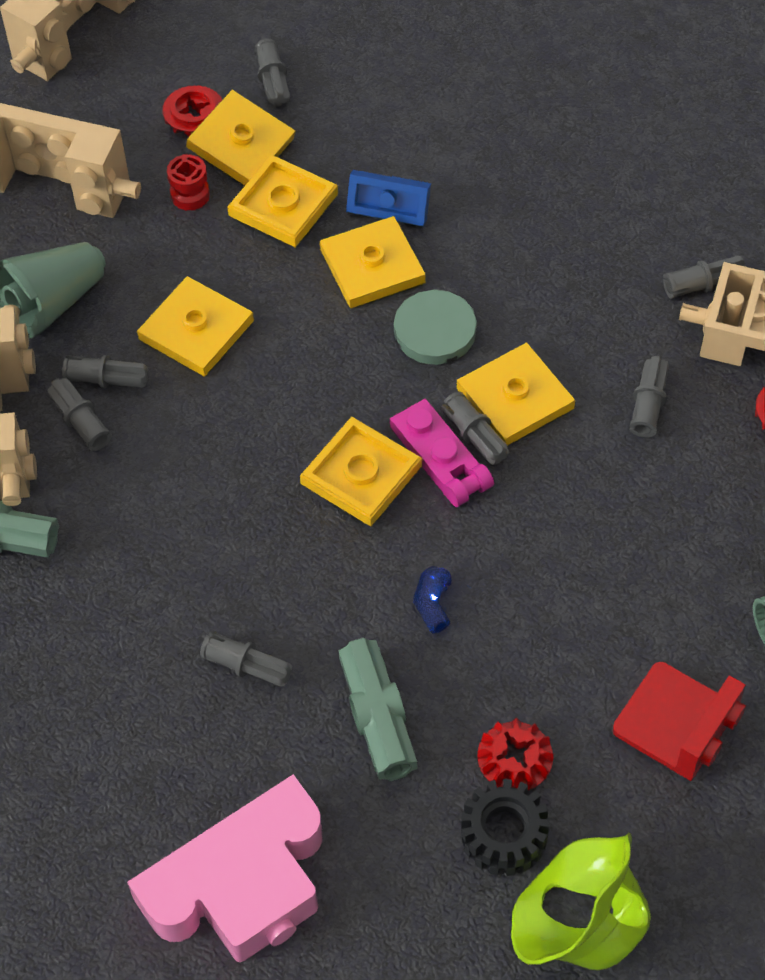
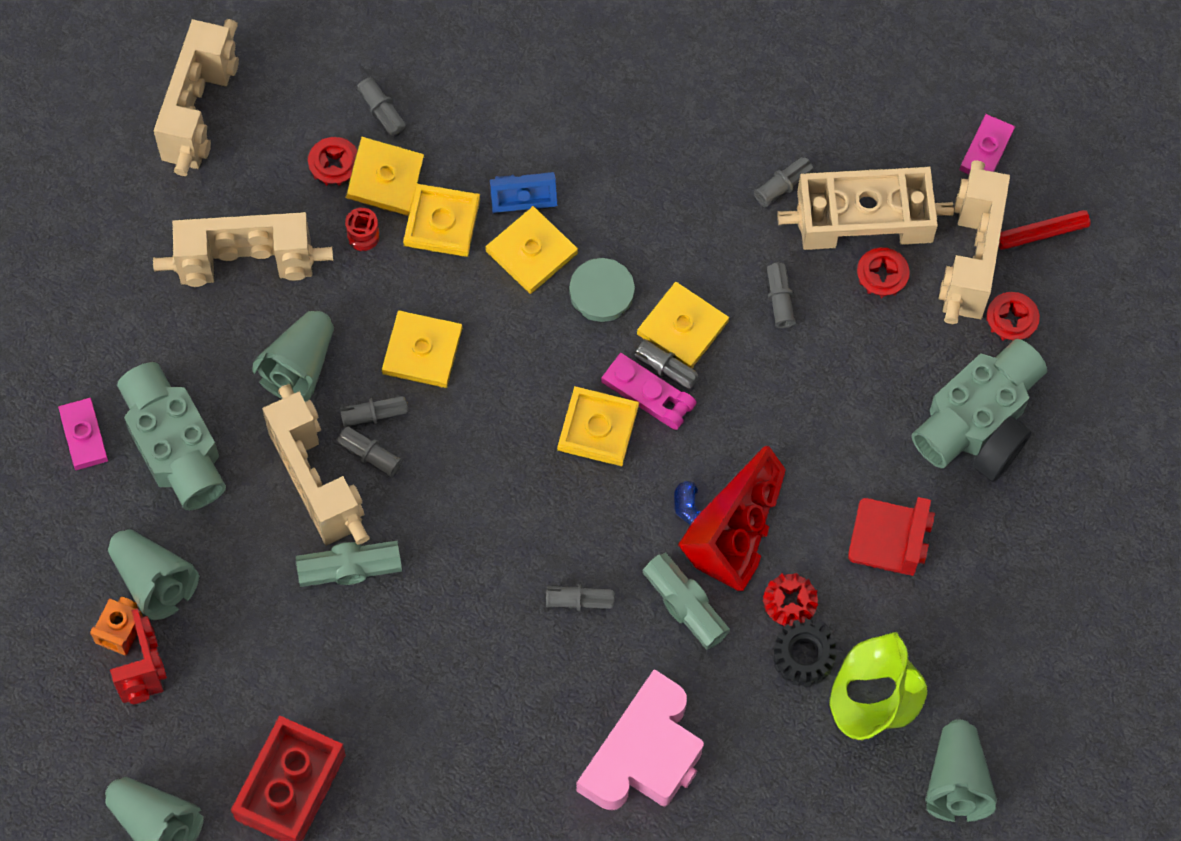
camera: 25 degrees left, 10 degrees up
none -> red wedge [678,446,786,591]

